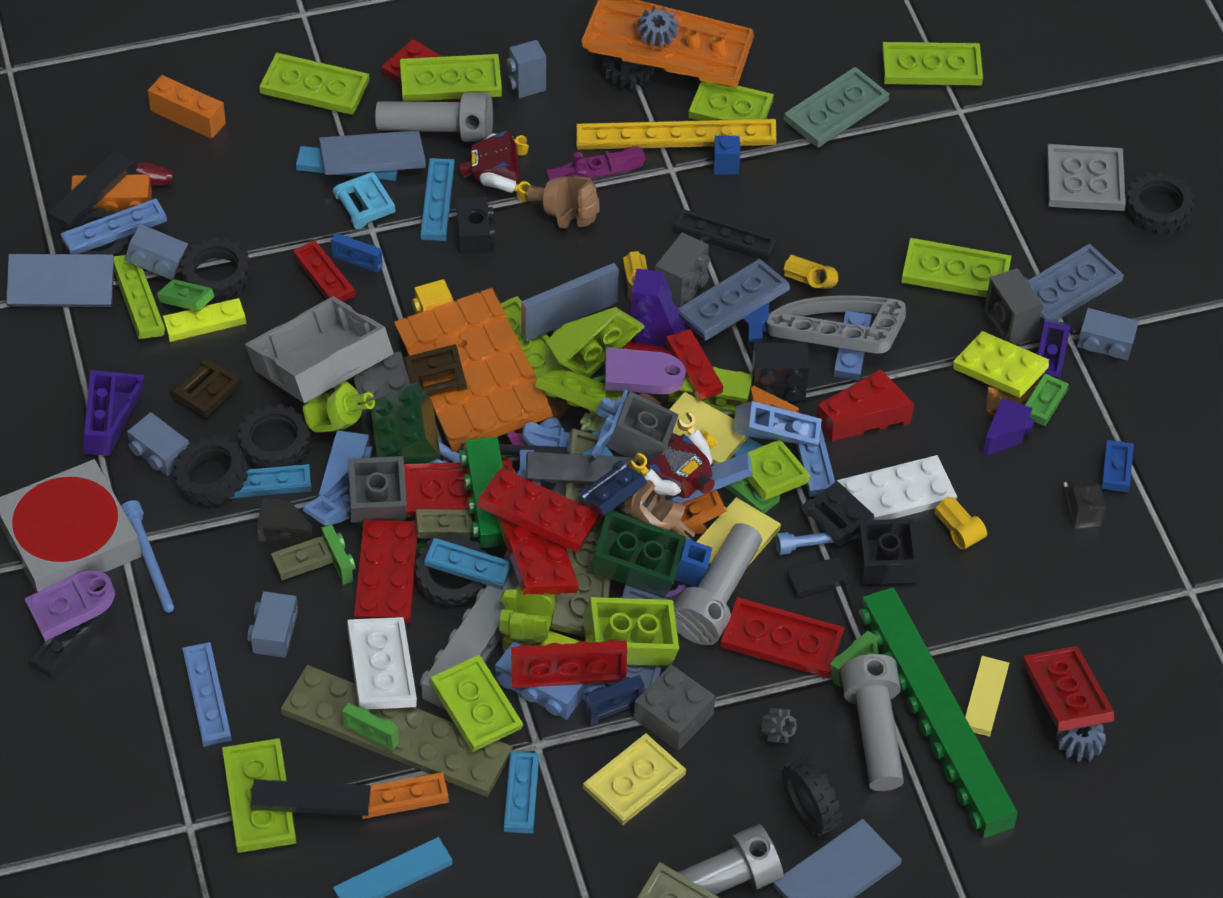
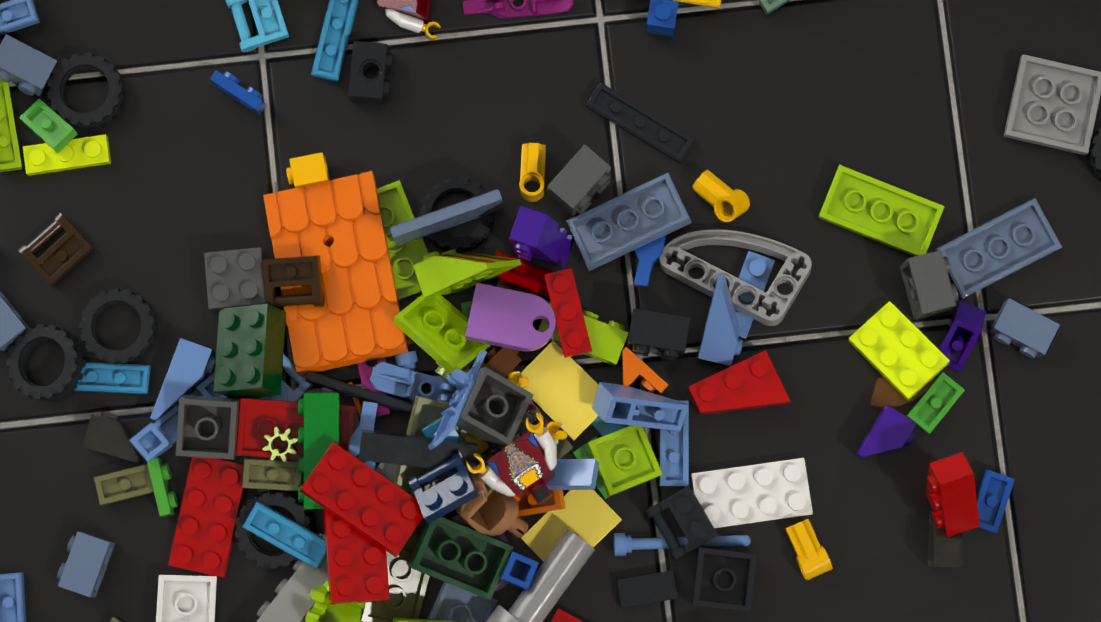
camera: 15 degrees right, 30 degrees up
light grey tile [245,296,394,403] -> none
red plate [293,240,355,302] -> none
lime piece [303,381,375,432] -> none
medium nougat piece [526,176,600,229] -> none
none -> yellowish green gear [262,427,298,462]
none -> medium blue slope [698,273,743,366]
none -> red wedge [926,452,980,538]

